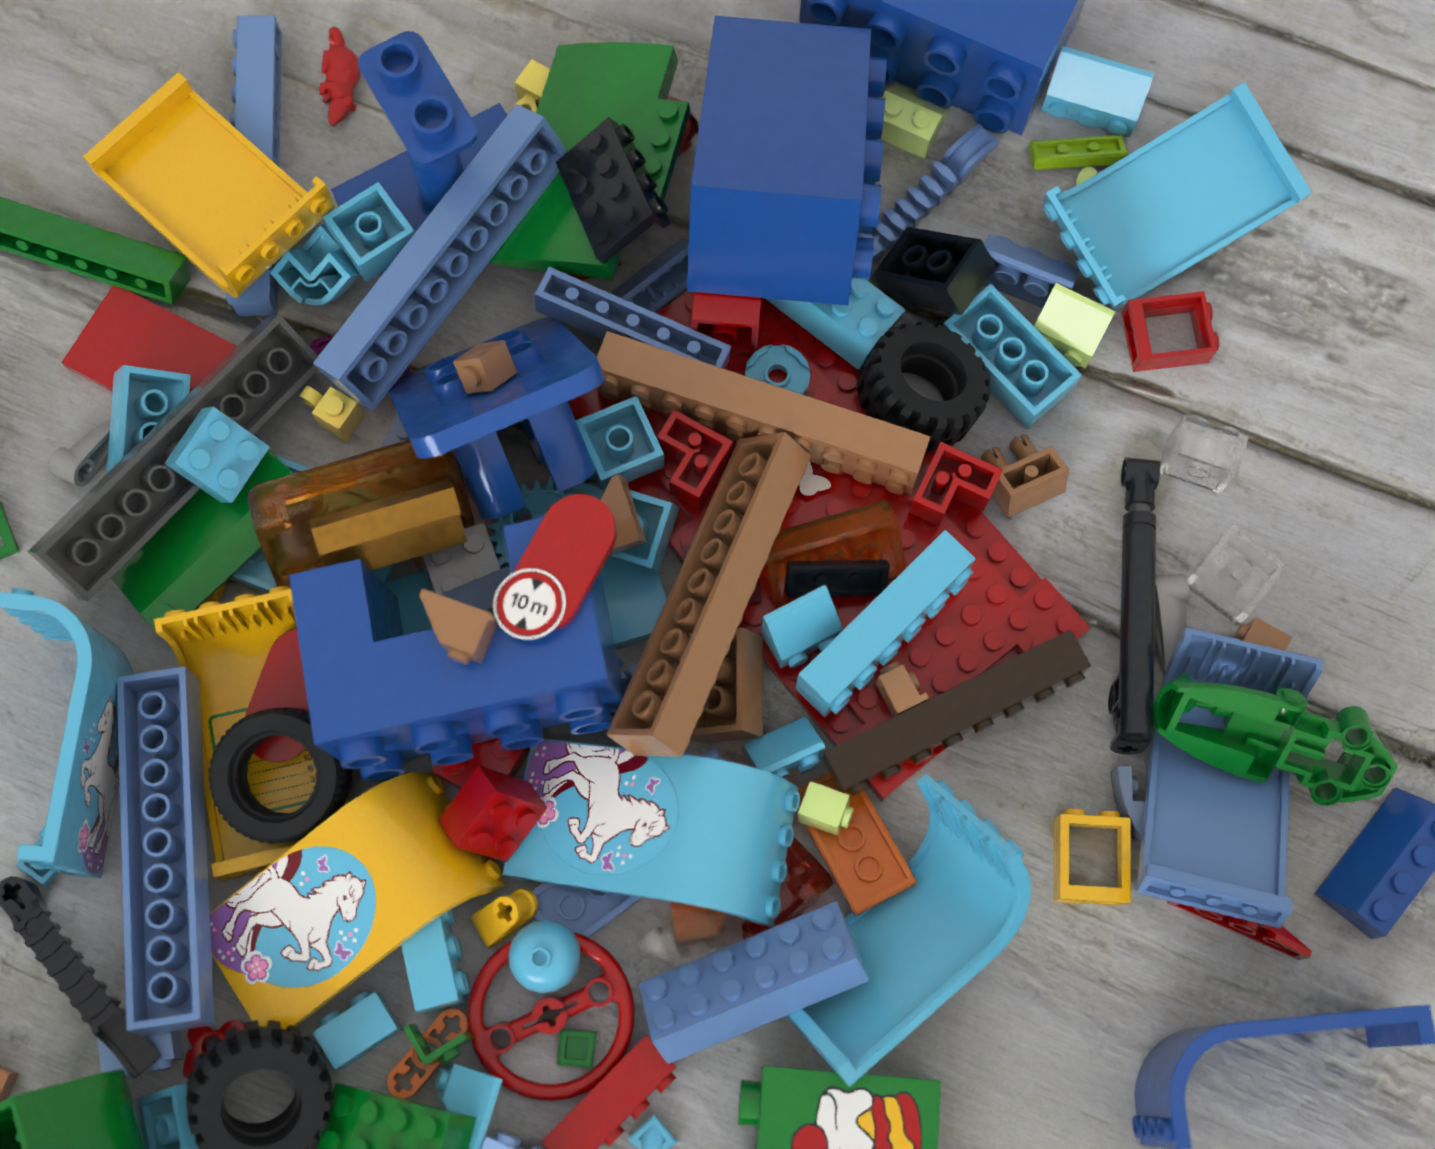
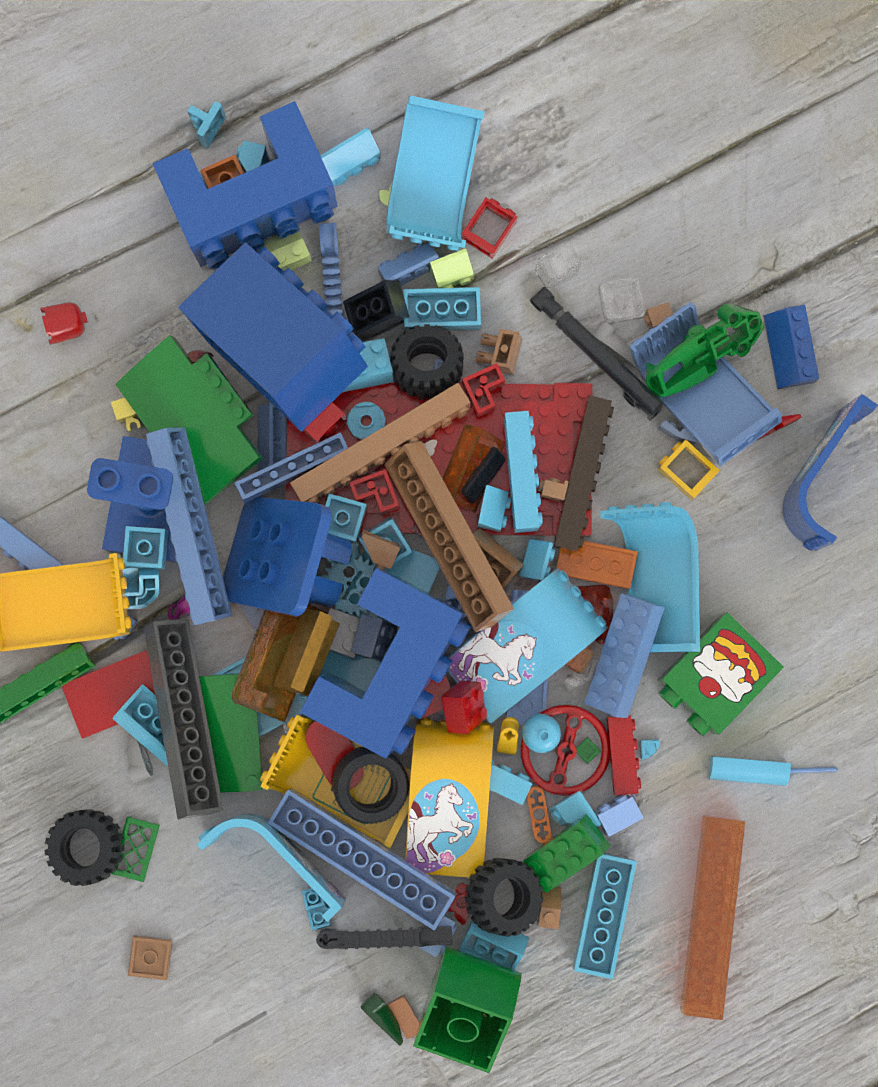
camera: 50 degrees left, 10 degrees up
medium azure brick [164,407,270,503] -> none
light yellow brick [299,386,365,443] -> none
medium azure brick [313,990,403,1070] -> none
red animal [319,27,361,127] -> none
green bracket [403,1024,474,1066] -> none
medium nougat slope [420,589,498,665] -> none
medium nougat brick [453,340,517,394] -> none
sticker [493,569,566,640] -> none
red tile [513,494,617,631] -> none
black bracket [556,117,670,263] -> none
yellowish green brick [798,781,854,836] -> none
lime tile [1028,135,1128,170] -> none

